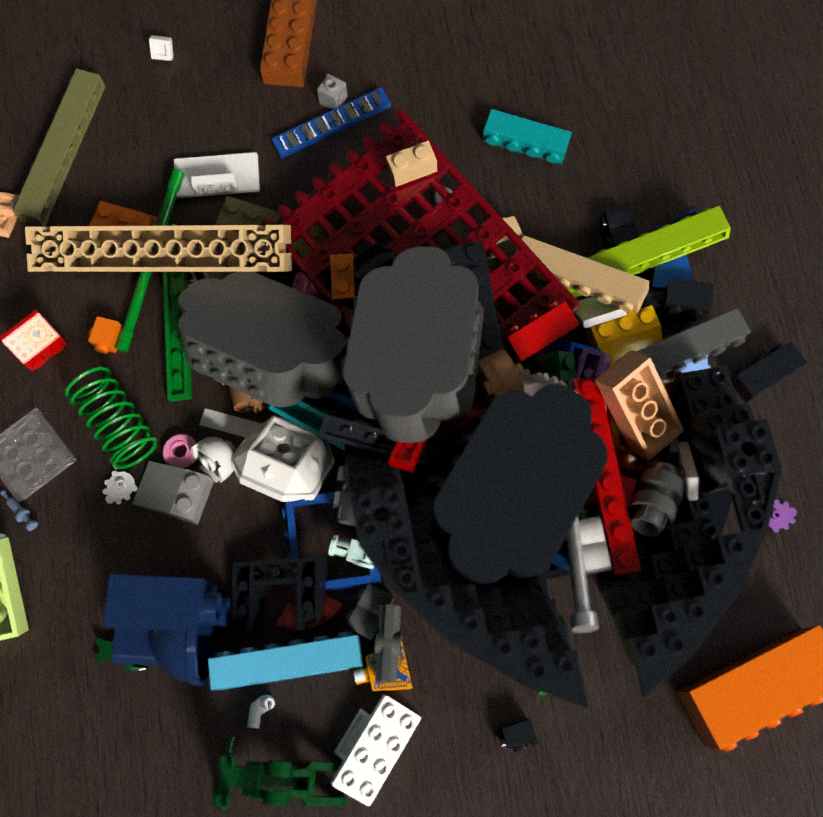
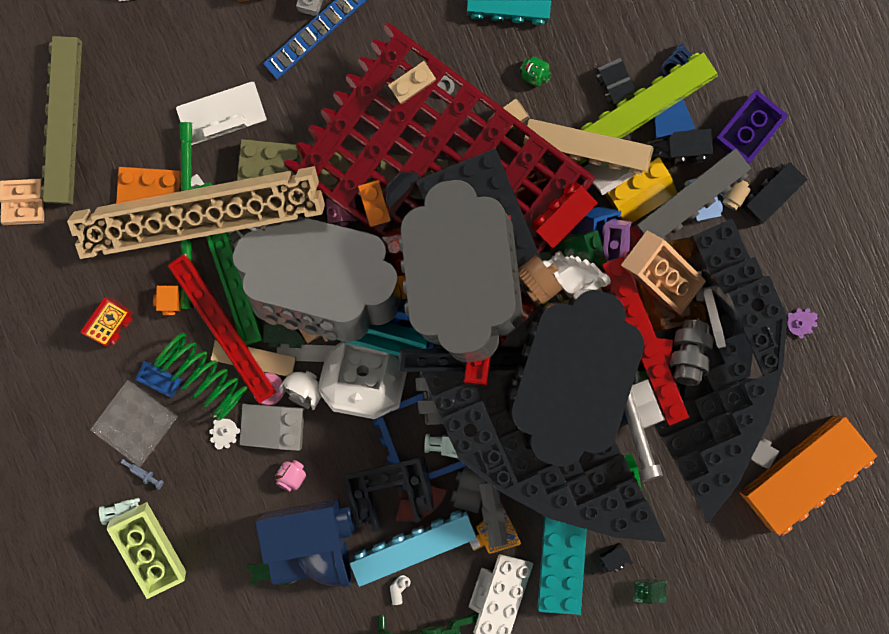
camera: 15 degrees left, 15 degrees up
none -> blue tile [135,361,182,398]
none -> red tile [168,254,277,404]
none -> tan tile [211,340,296,376]
none -> clear green slope [263,320,307,348]
none -> bright pink head [275,460,306,492]
none -> green head [519,57,552,87]
none -> teal brick [537,516,587,615]
none -> clear green brick [635,578,667,604]
none -> dark purple brick [713,90,789,164]
none -> tan brick [722,180,750,211]
none -> light grey brick [751,437,779,469]

